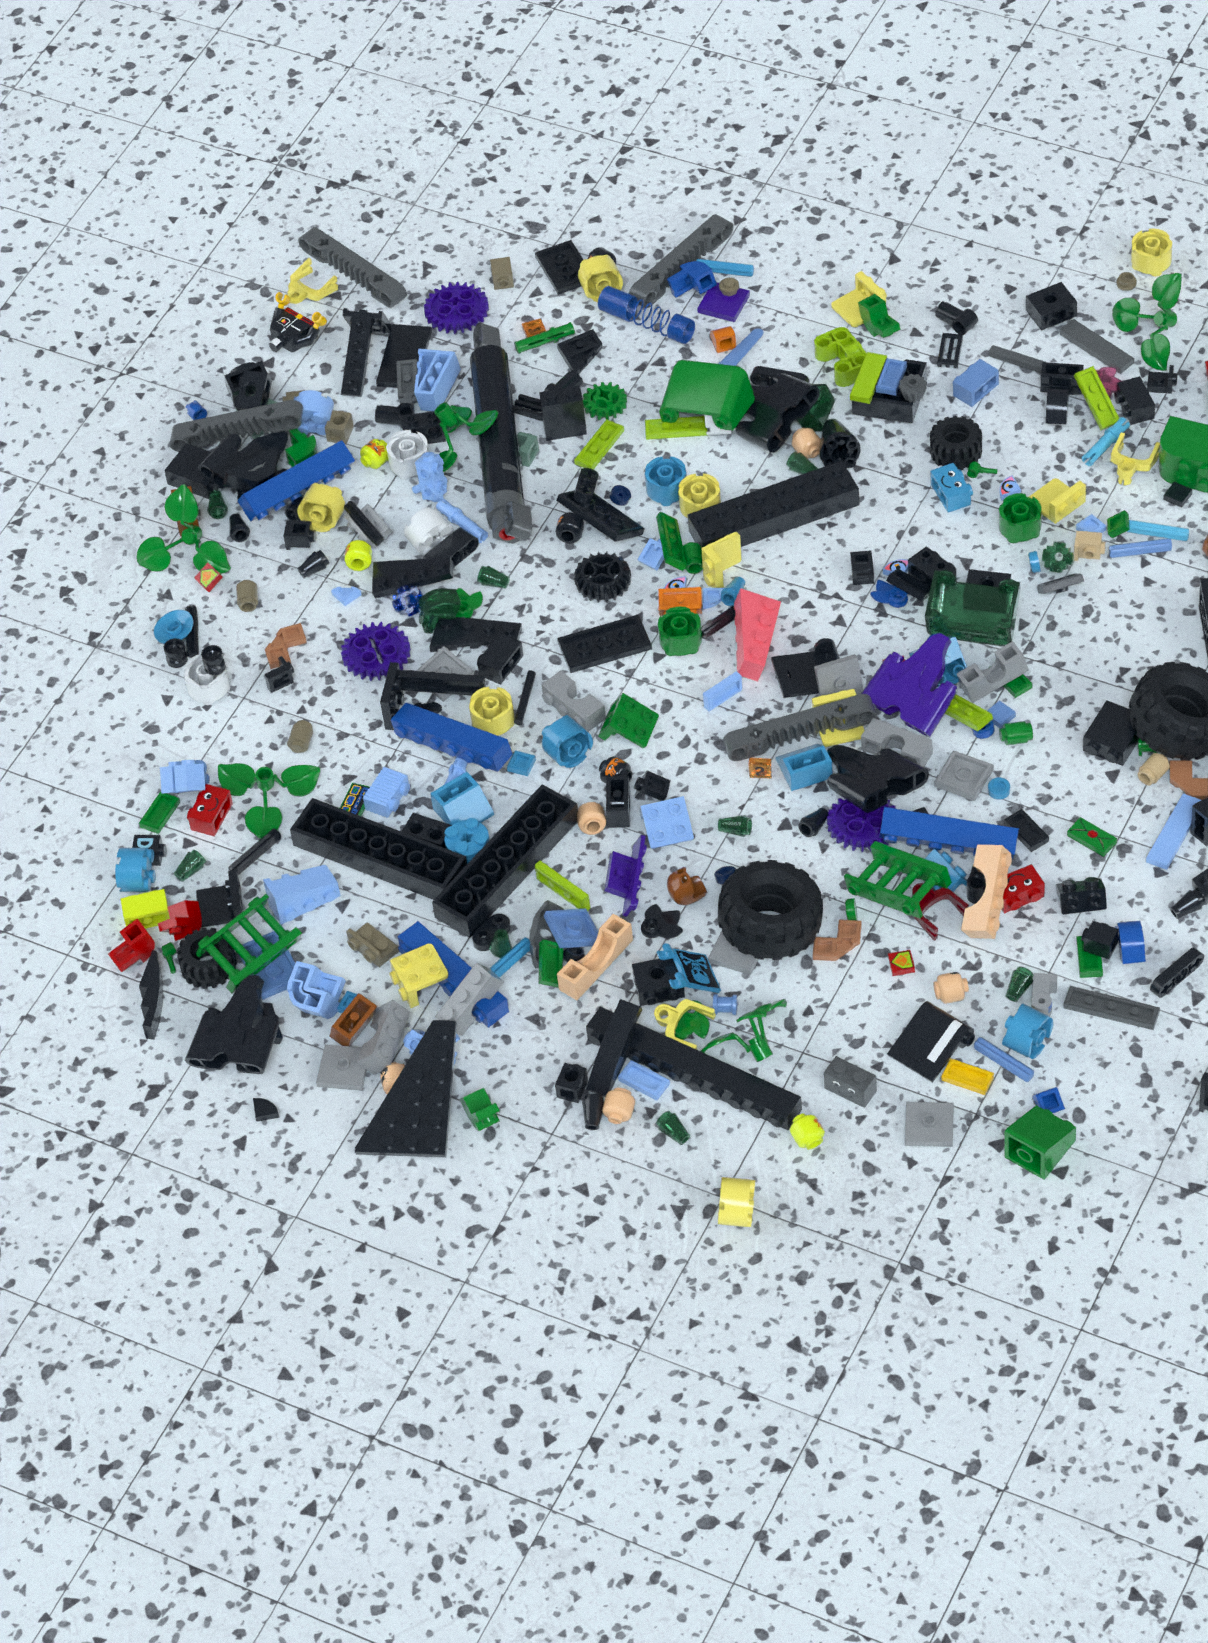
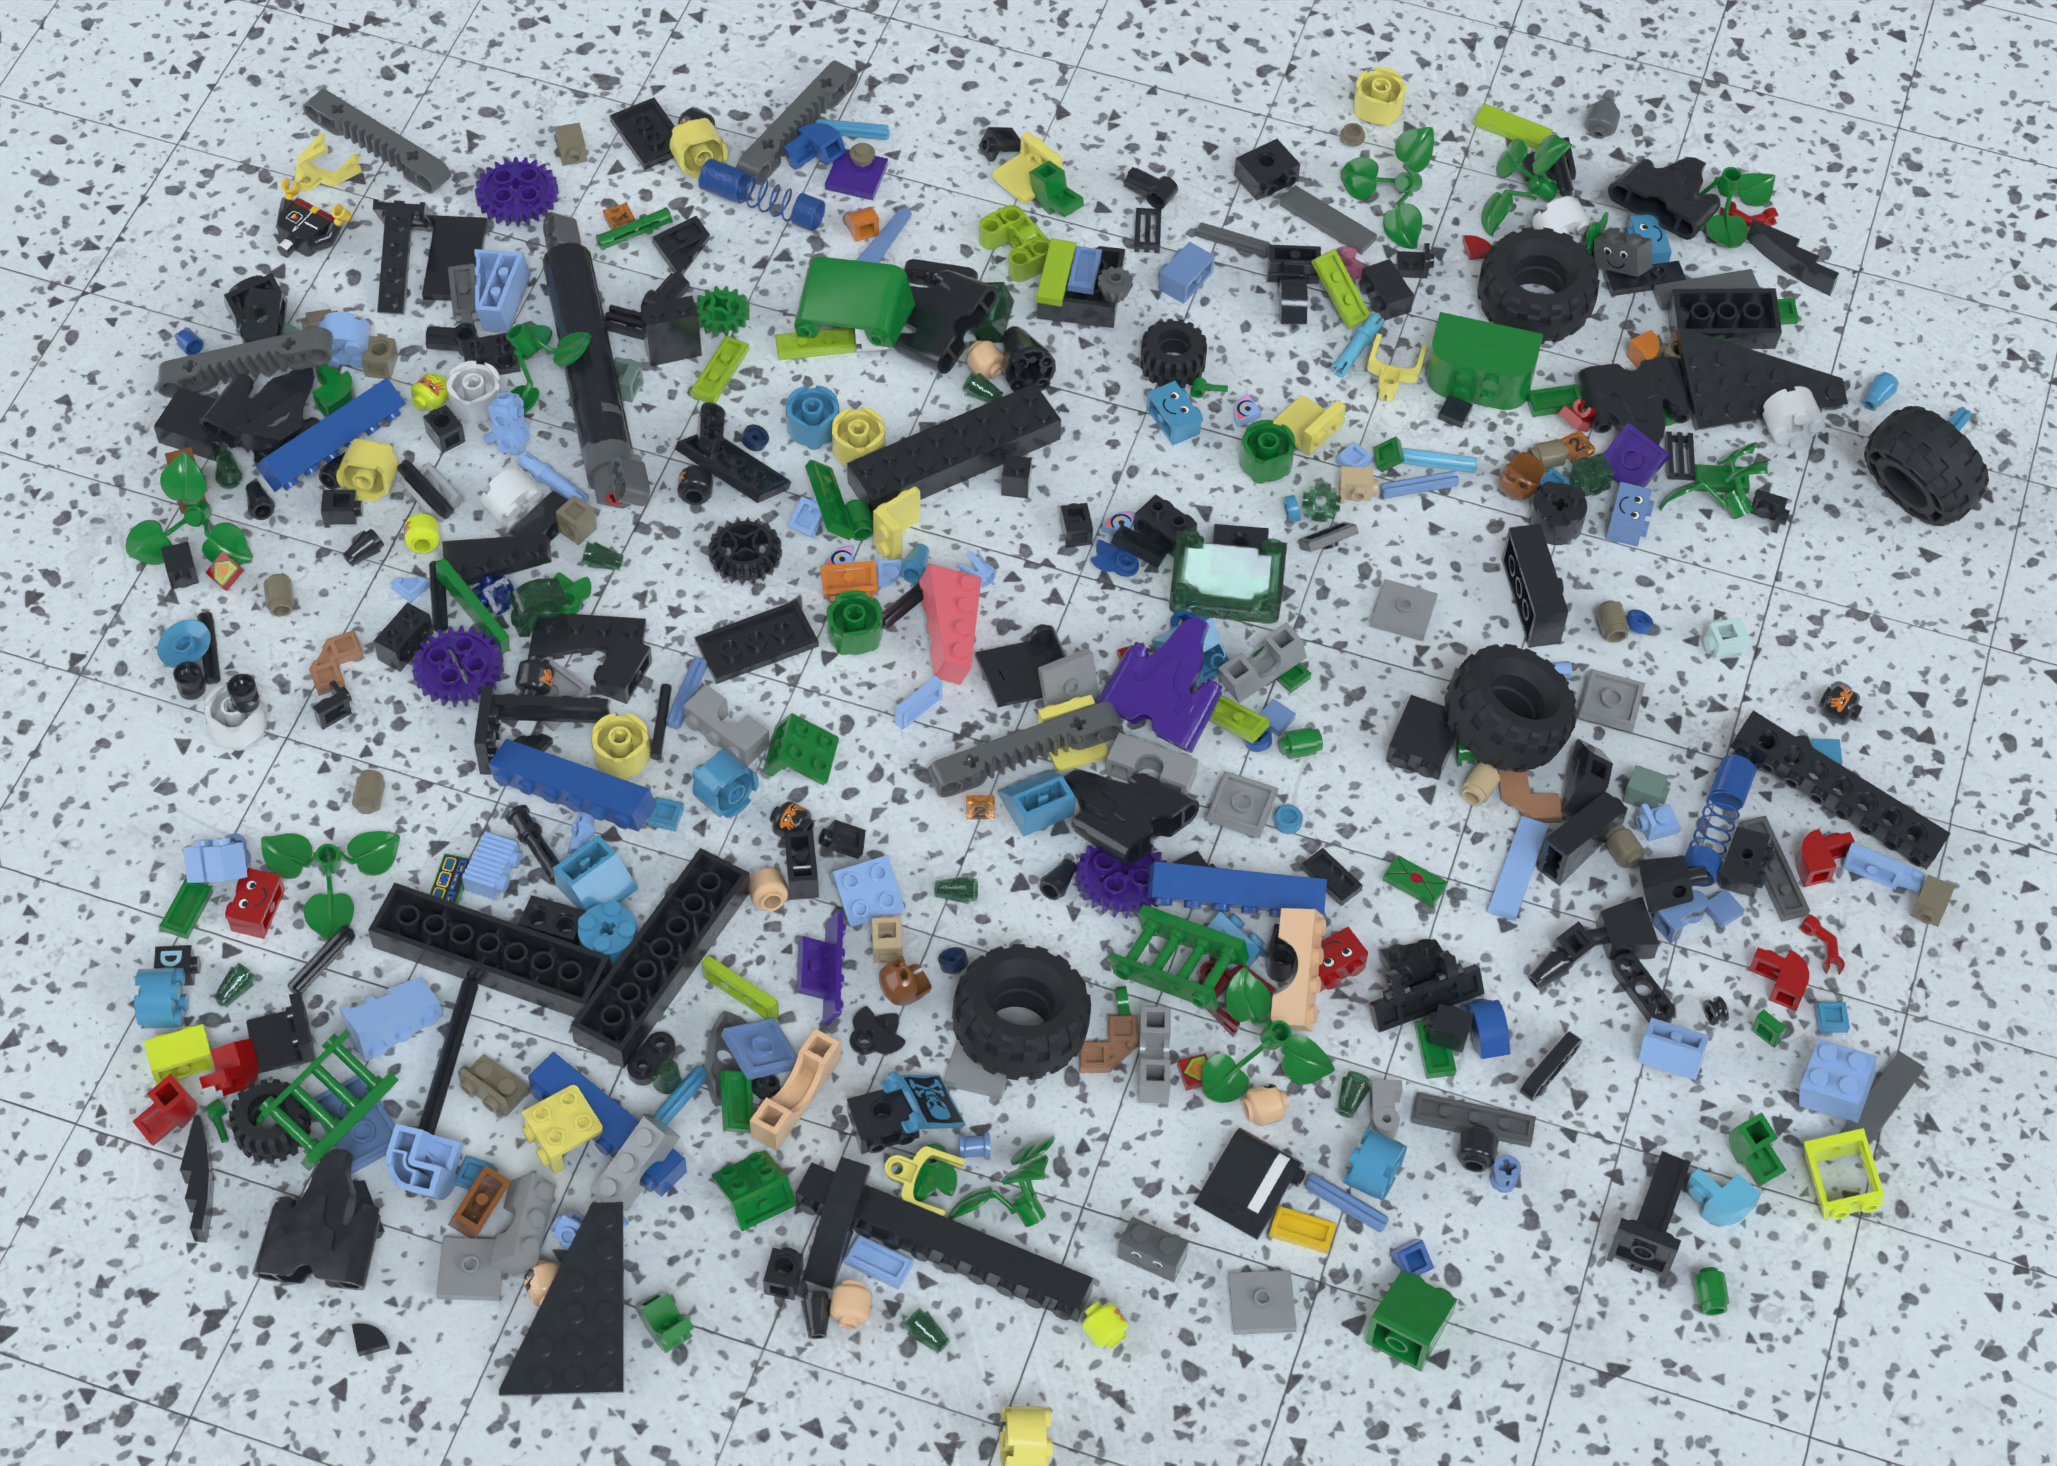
camera: 15 degrees left, 5 degrees up
none -> black brick [161,541,199,590]
none -> black brick [374,602,434,672]
none -> black axle [418,978,478,1135]
none -> black brick [423,405,465,454]
none -> black axle [429,560,448,632]
none -> green tile [436,558,509,654]
none -> black pin [505,805,560,884]
none -> black head [515,656,555,696]
none -> dark tan brick [556,495,597,545]
none -> medium blue axle [666,657,707,730]
none -> green bracket [711,1150,797,1231]
none -> tan brick [872,915,903,963]
none -> light blue piece [957,550,997,588]
none -> black bracket [979,127,1021,162]
none -> black brick [1001,455,1032,499]
none -> light grey arch [1138,1006,1171,1104]
none -> green plant [1201,967,1335,1103]
none -> black hinge [1369,950,1485,1033]
none -> light grey plate [1370,579,1438,641]
none -> black head [1456,1125,1499,1172]
none -> medium blue bush [1490,1155,1521,1193]

